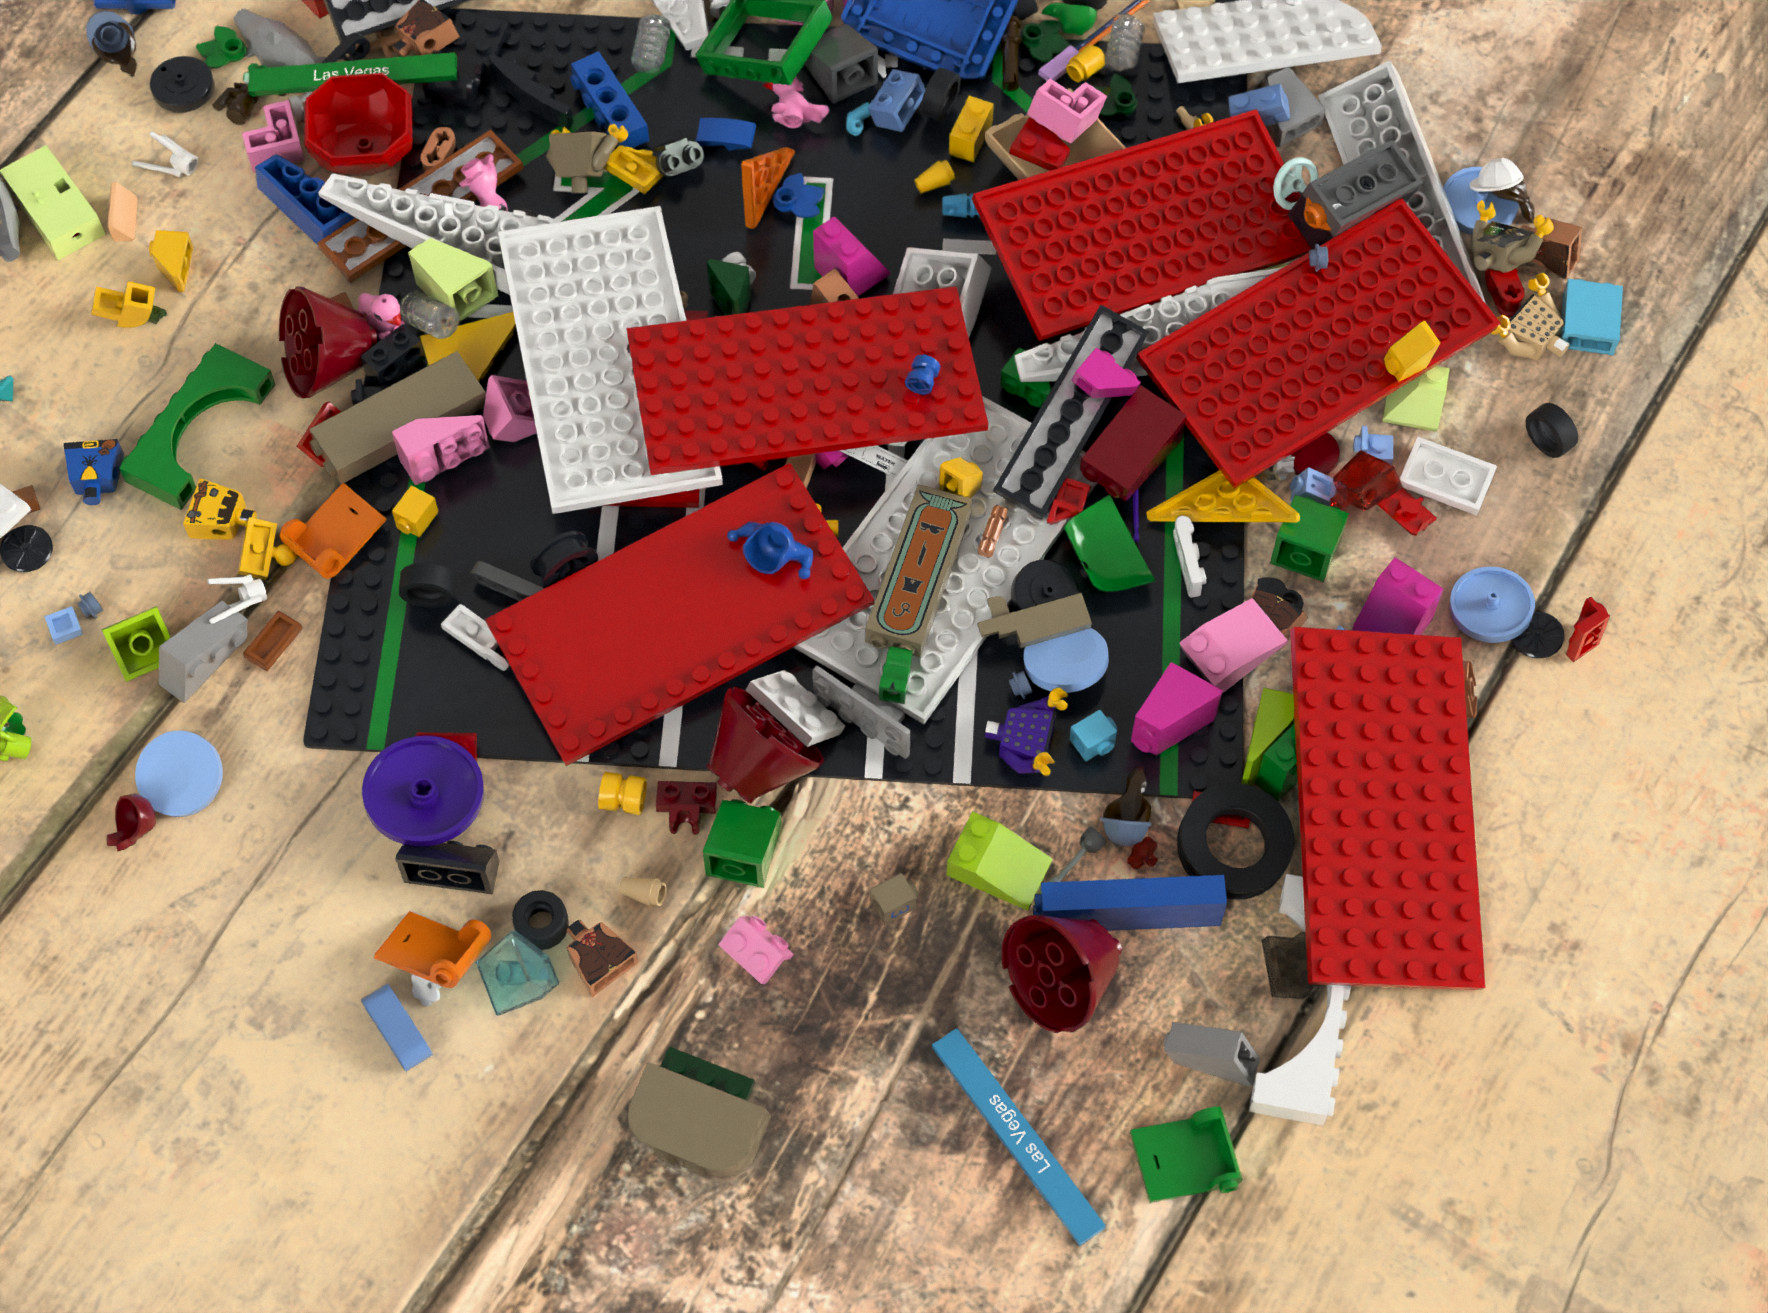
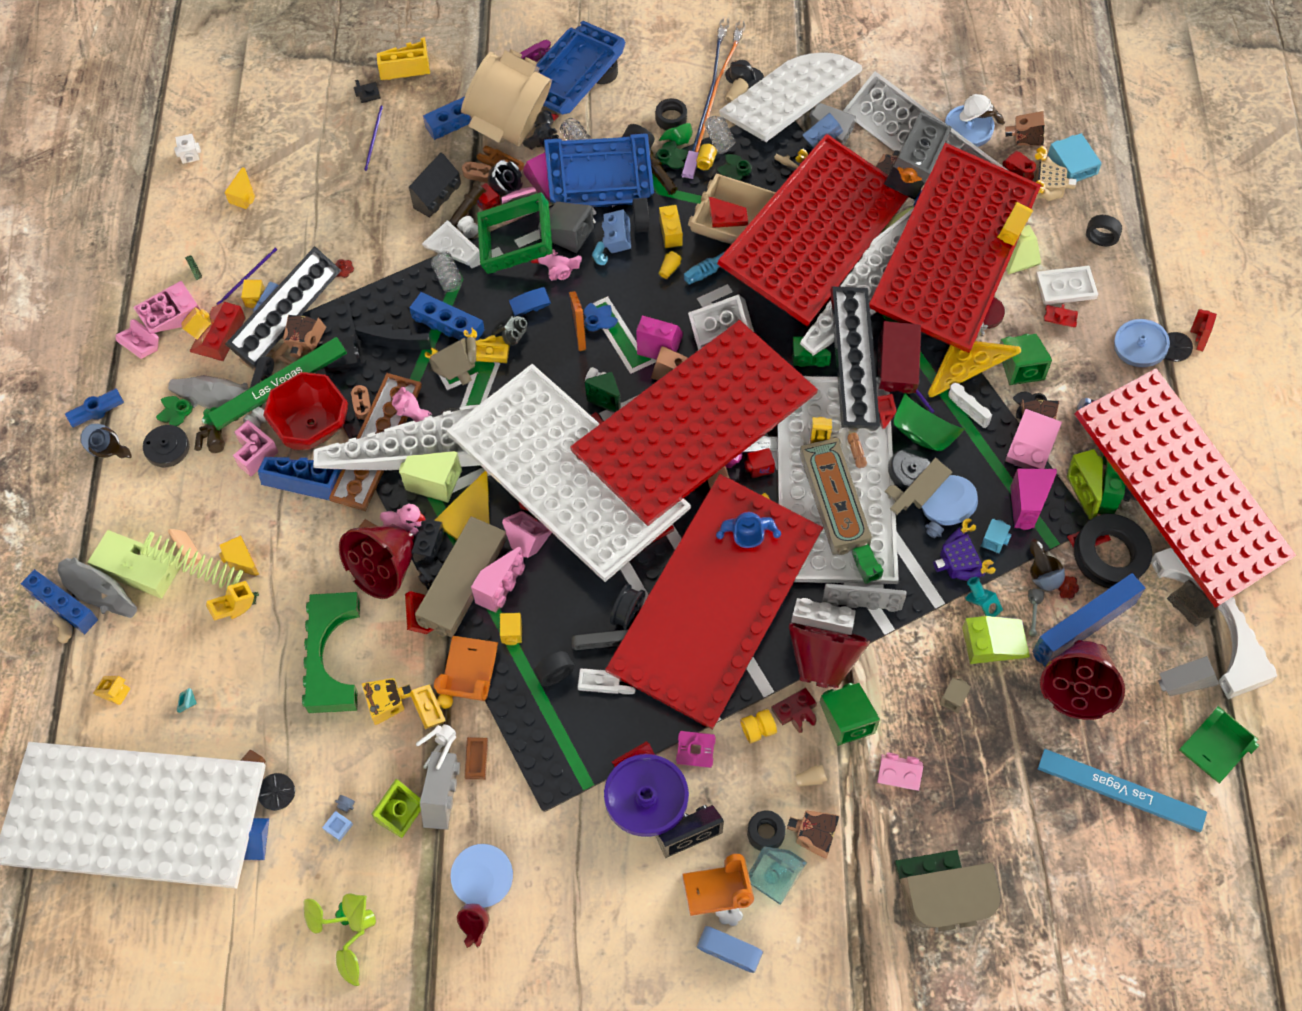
camera: 30 degrees left, 0 degrees up
blue torso [64,439,124,505] -> none
white plant [132,132,199,178] -> none
clear piece [400,291,460,339] -> none
blue wheel [905,355,941,395] -> none
bright pink brick [1027,79,1107,144] -> none
dark pink slope [1071,347,1141,398] -> none
light aqua piece [1273,157,1319,210] -> none
light blue bracket [1290,467,1337,506] -> none
sand blue plate [1309,244,1328,271] -> none
clear red torso [1330,450,1403,511] -> none
dark pink slope [1352,557,1443,635] -> none
light blue bracket [1353,426,1393,465] -> none
torso [1470,200,1553,272] -> none
none -> yellowish green piece [140,531,243,590]
none -> dark pink piece [676,731,716,768]
none -> red brick [745,448,775,478]
none -> teal bracket [965,577,1003,617]

